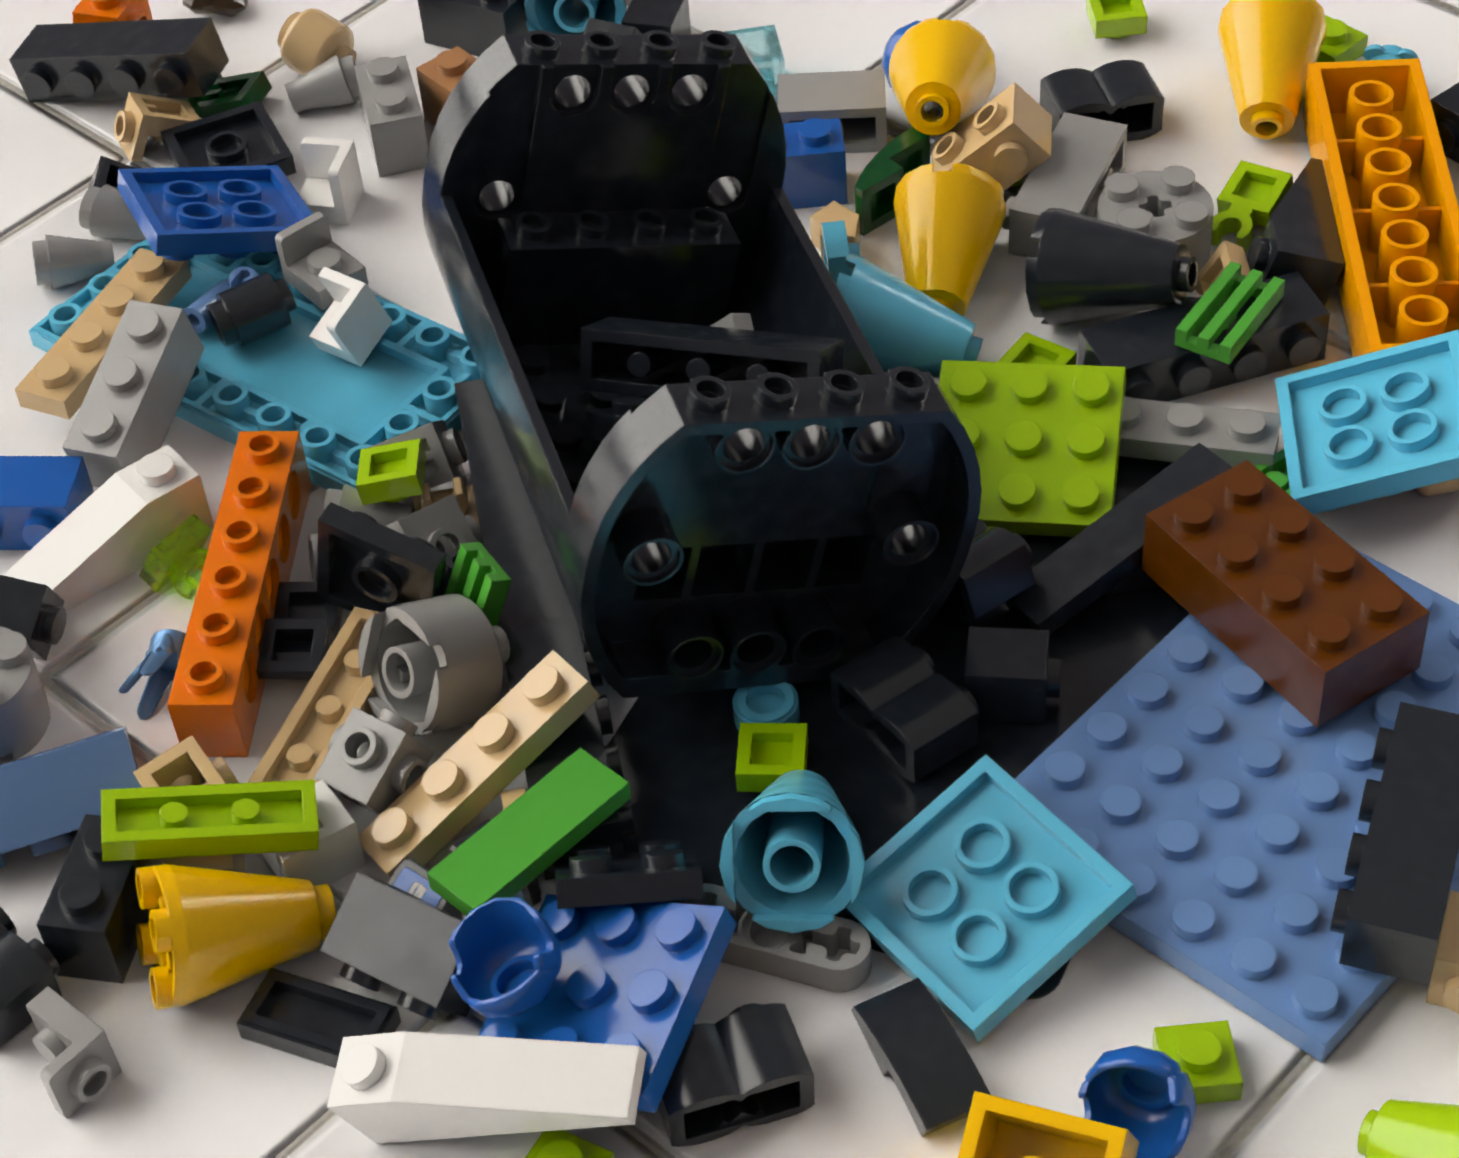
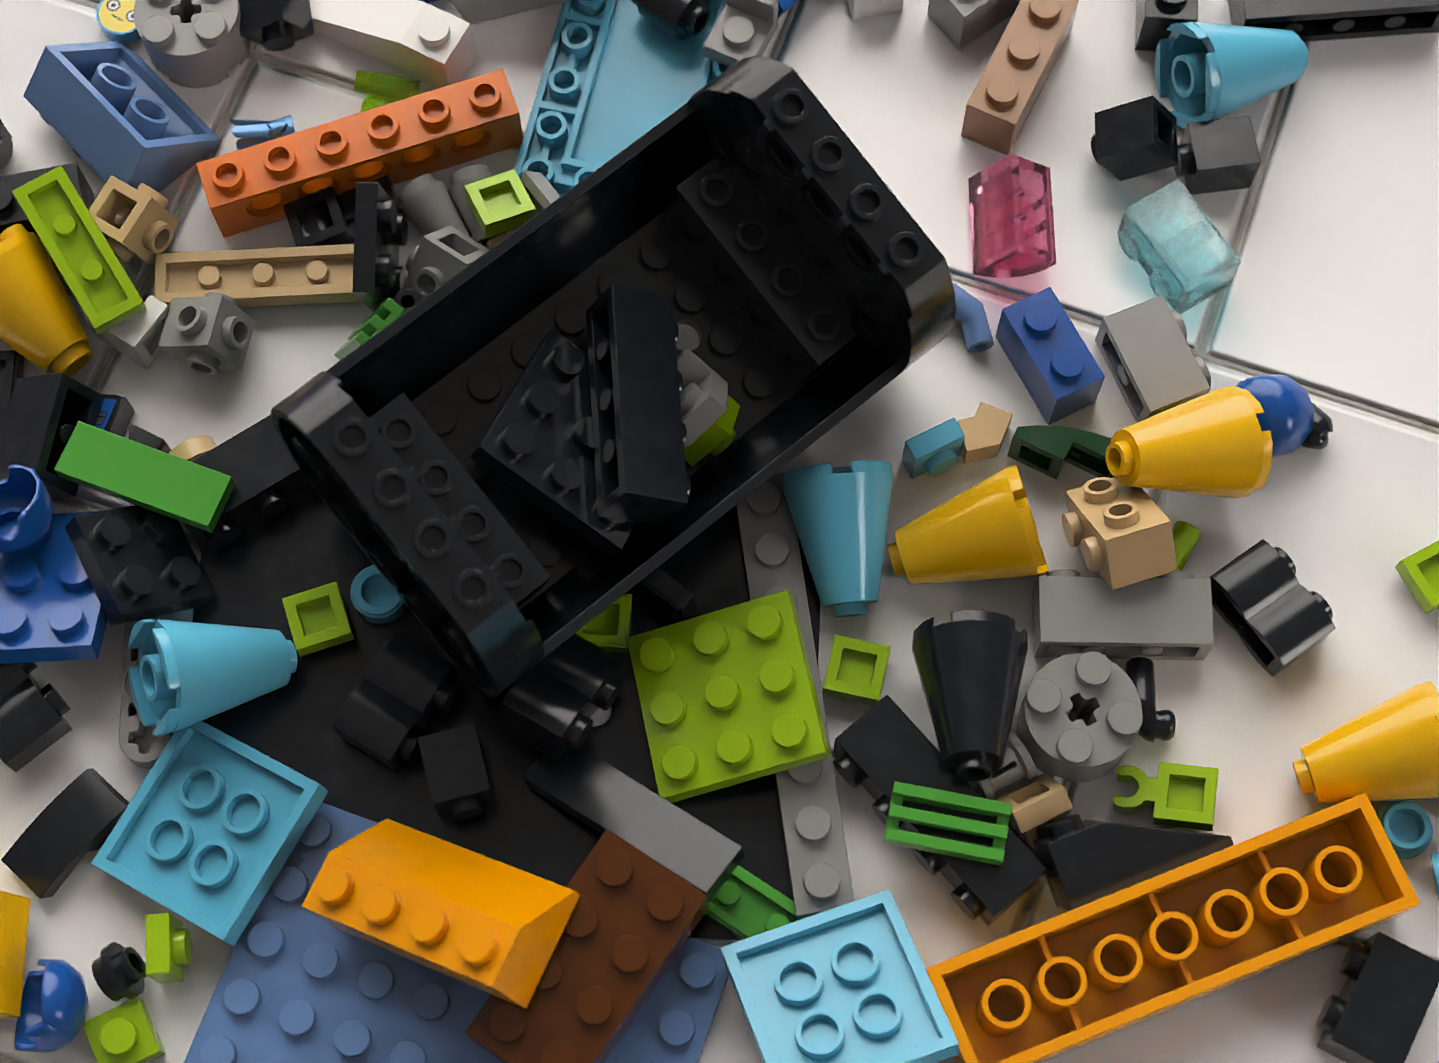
camera: 65 degrees right, 25 degrees up
white panel [309,267,393,367] -> none
light grey brick [358,593,510,736] -> none
tan plate [359,650,601,878] -> none
none -> black plate [92,942,147,1002]
none -> lime plate [145,913,192,984]
none -> light orange slope [301,818,580,1009]

